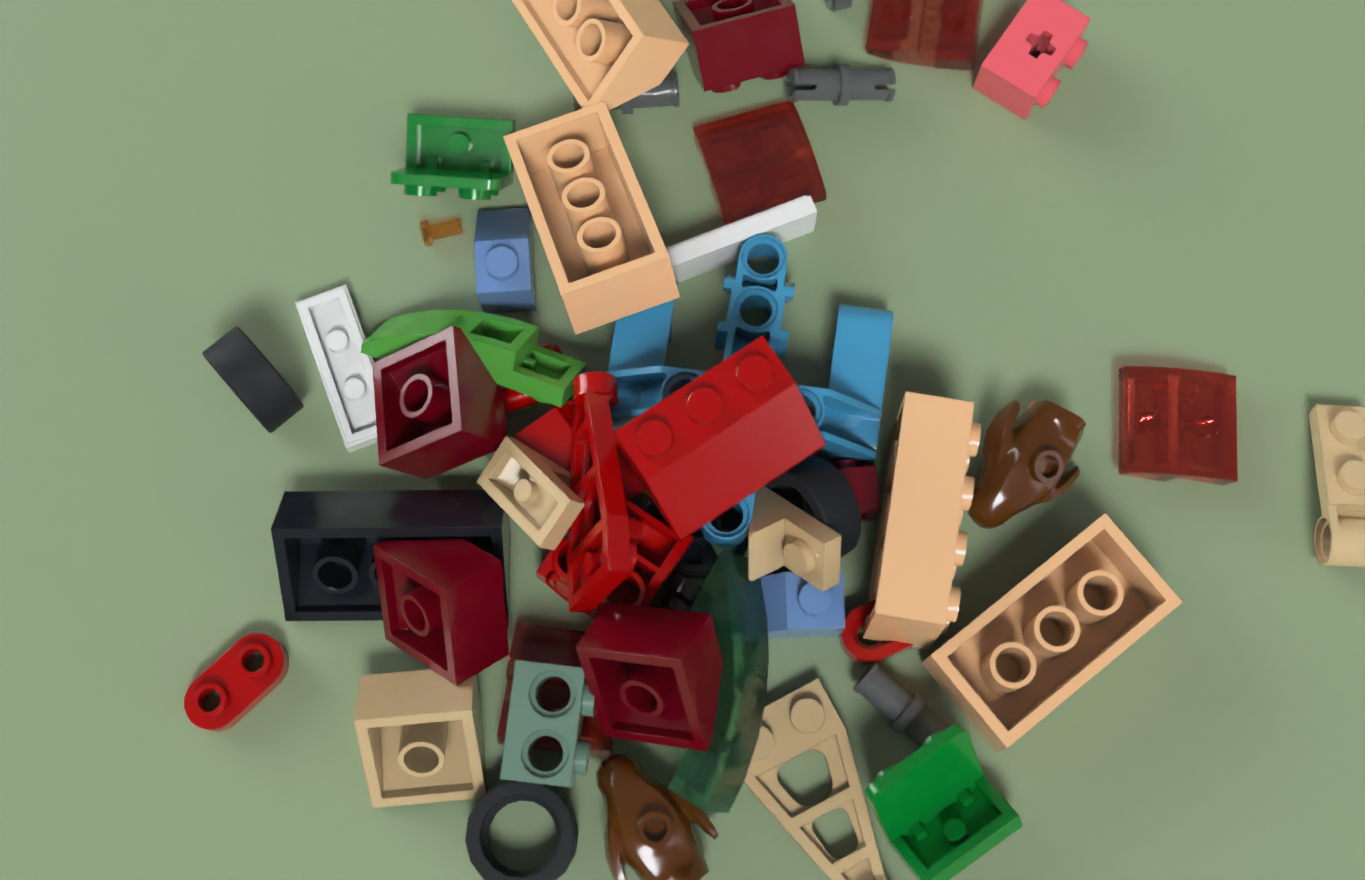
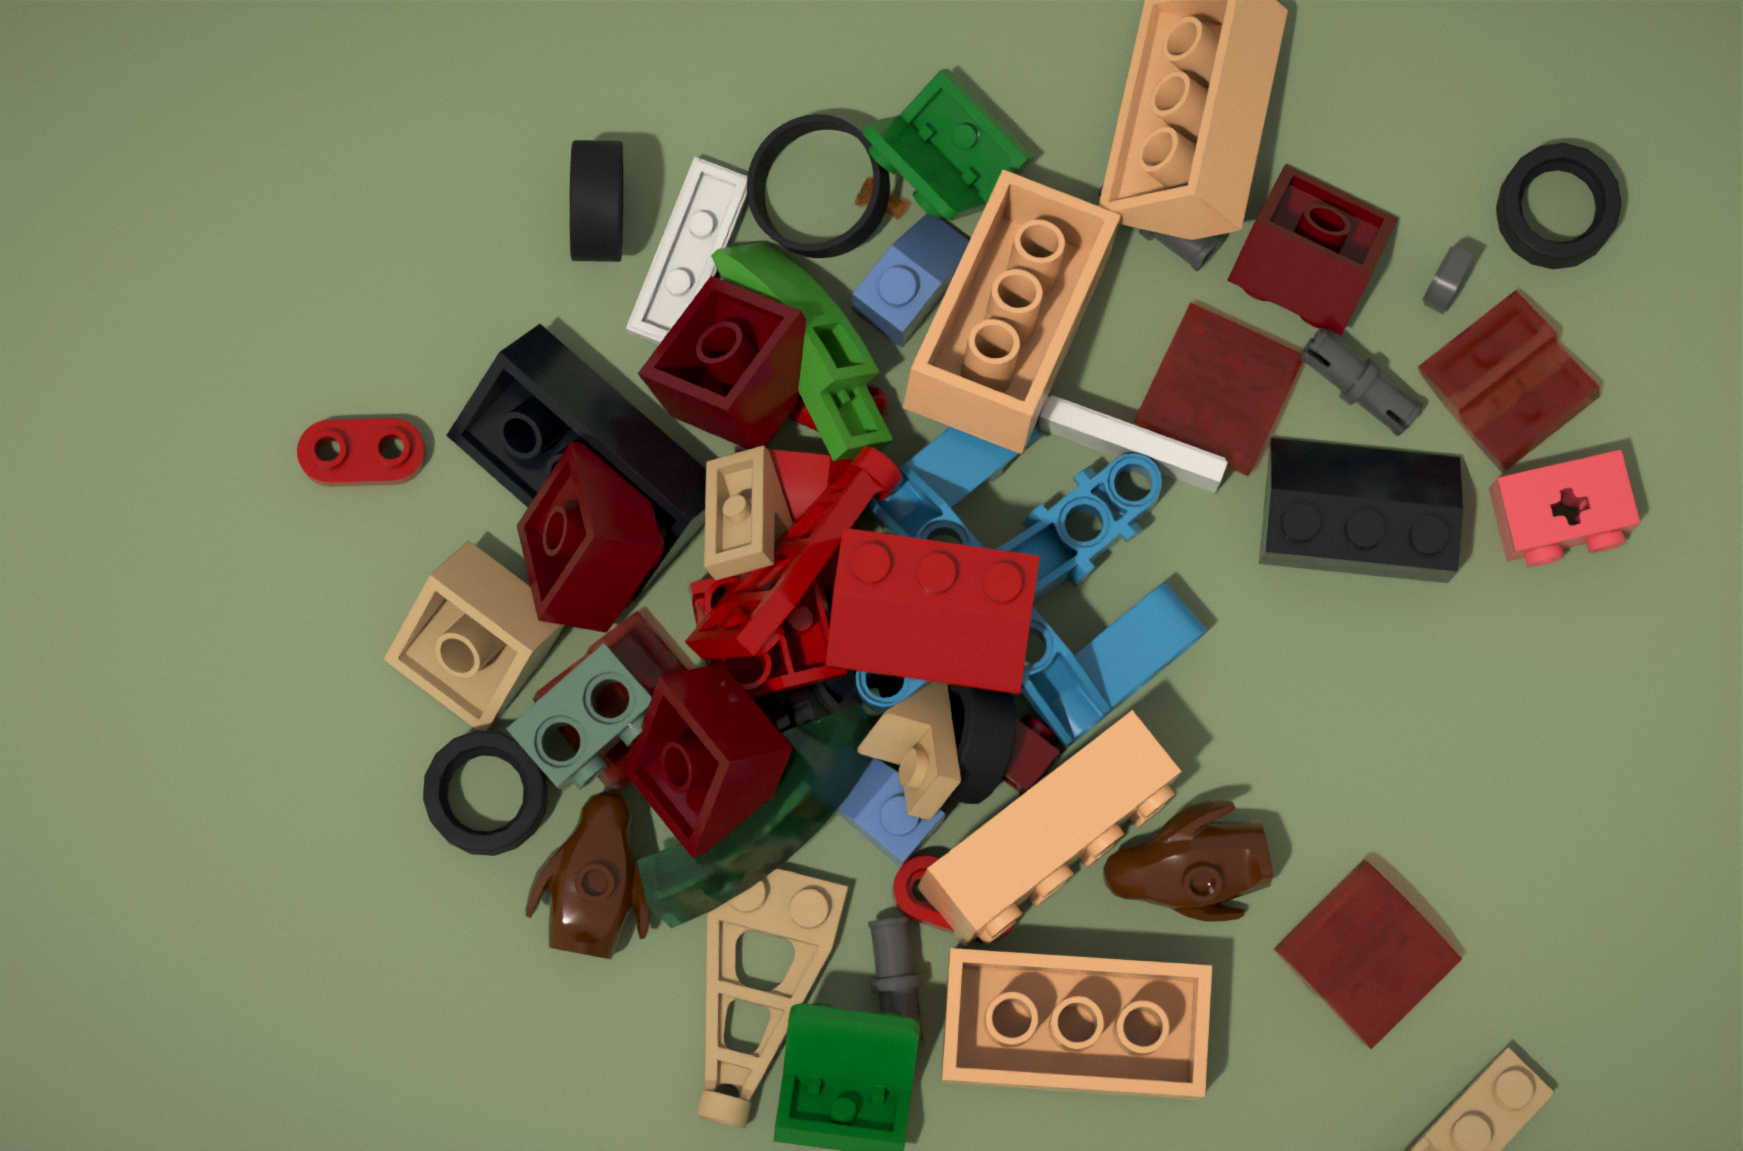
camera: 40 degrees right, 5 degrees up
none -> black tyre [747,114,890,258]
none -> black slope [1259,438,1463,583]

